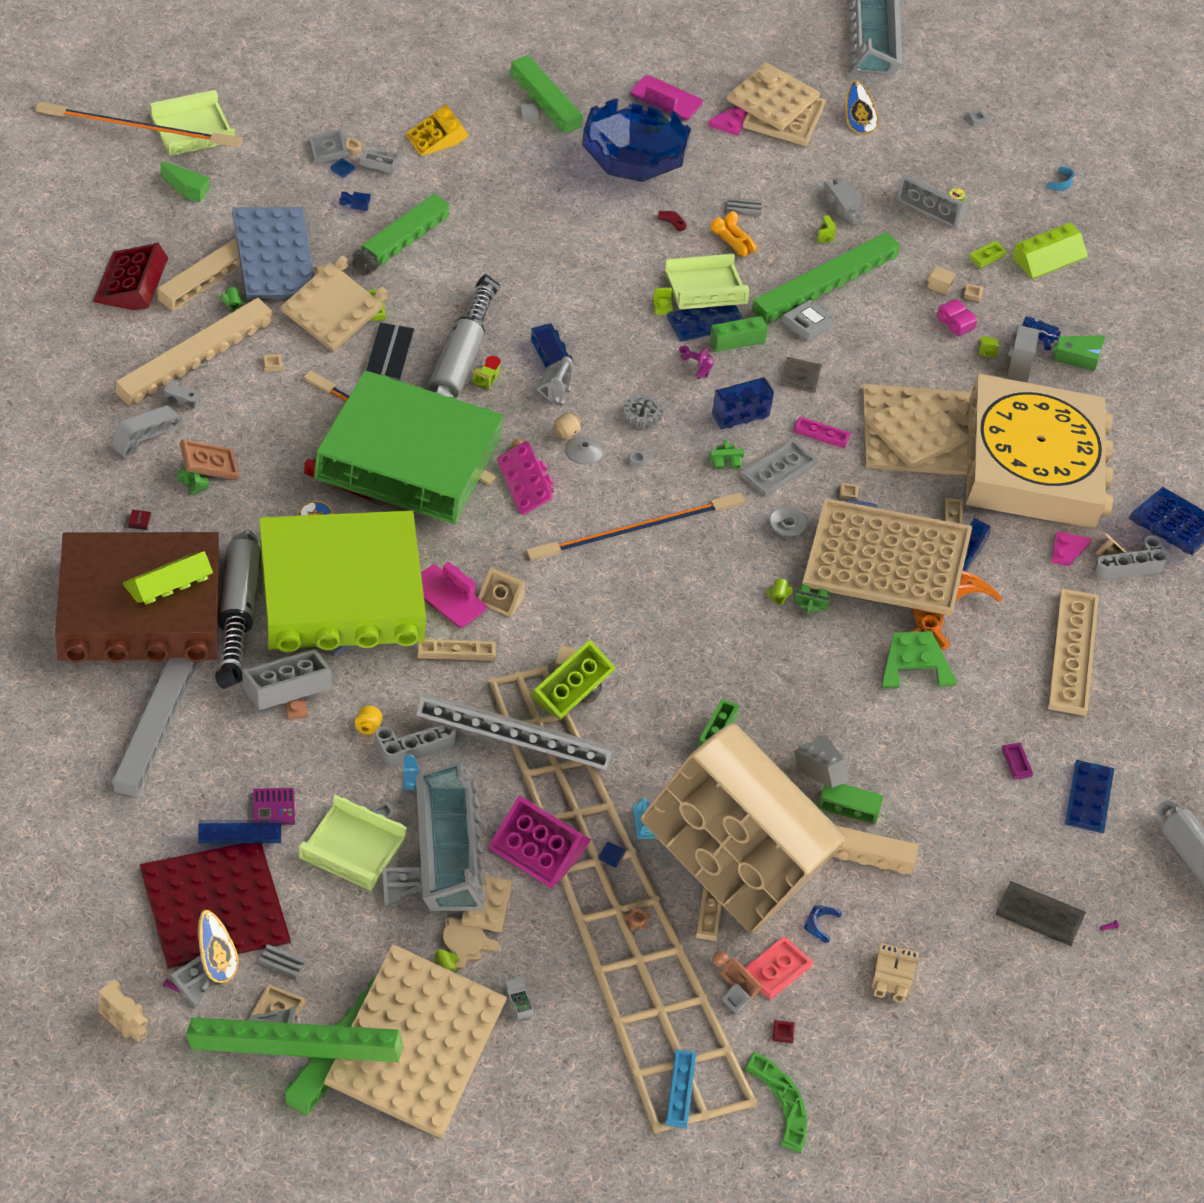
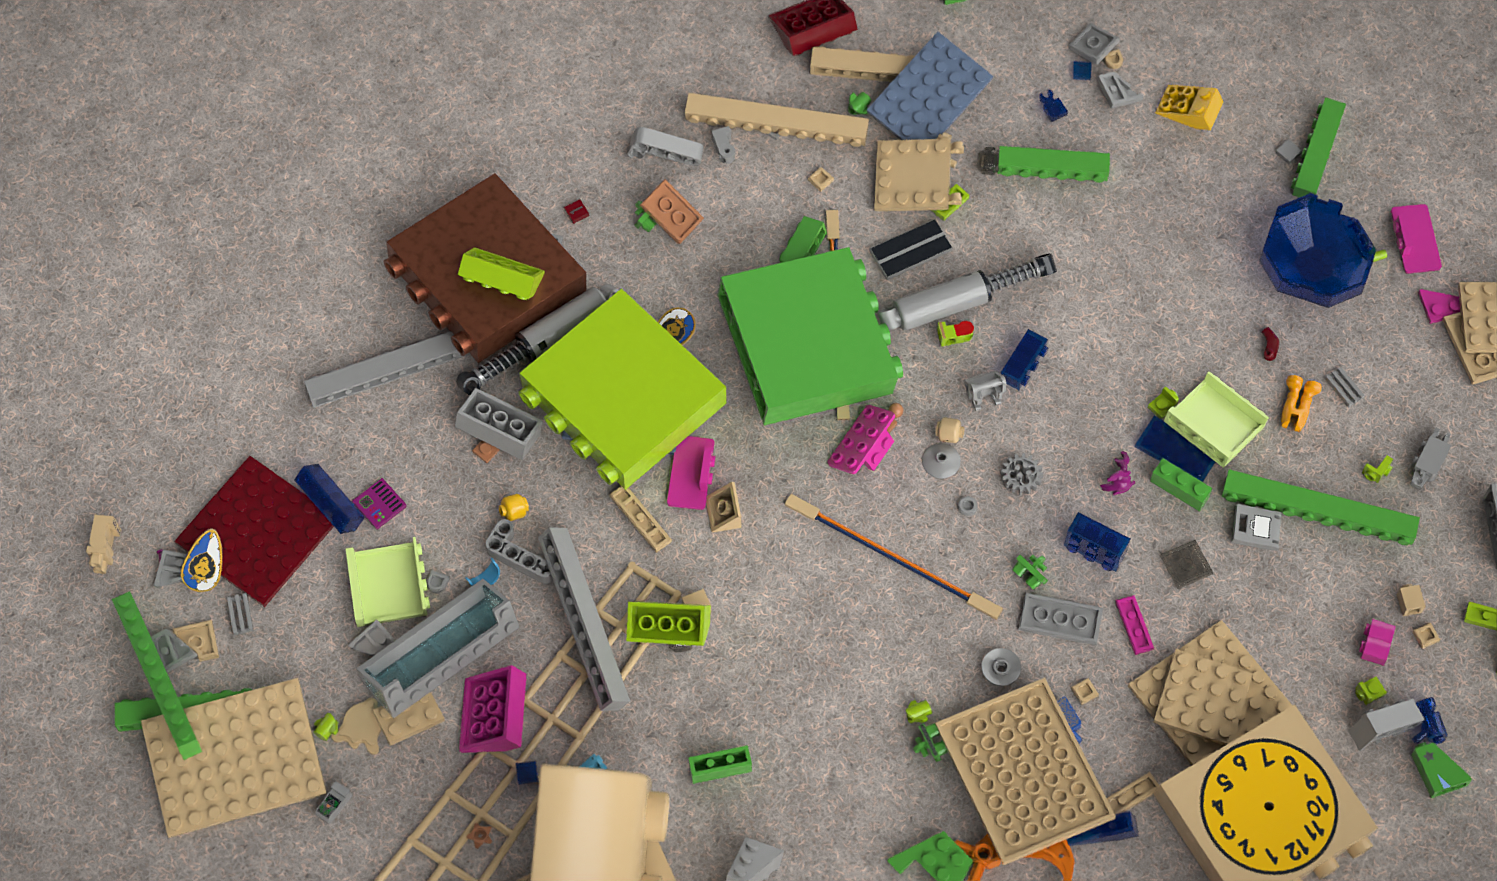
camera: 60 degrees right, 15 degrees up
none -> bright green brick [779,216,827,263]

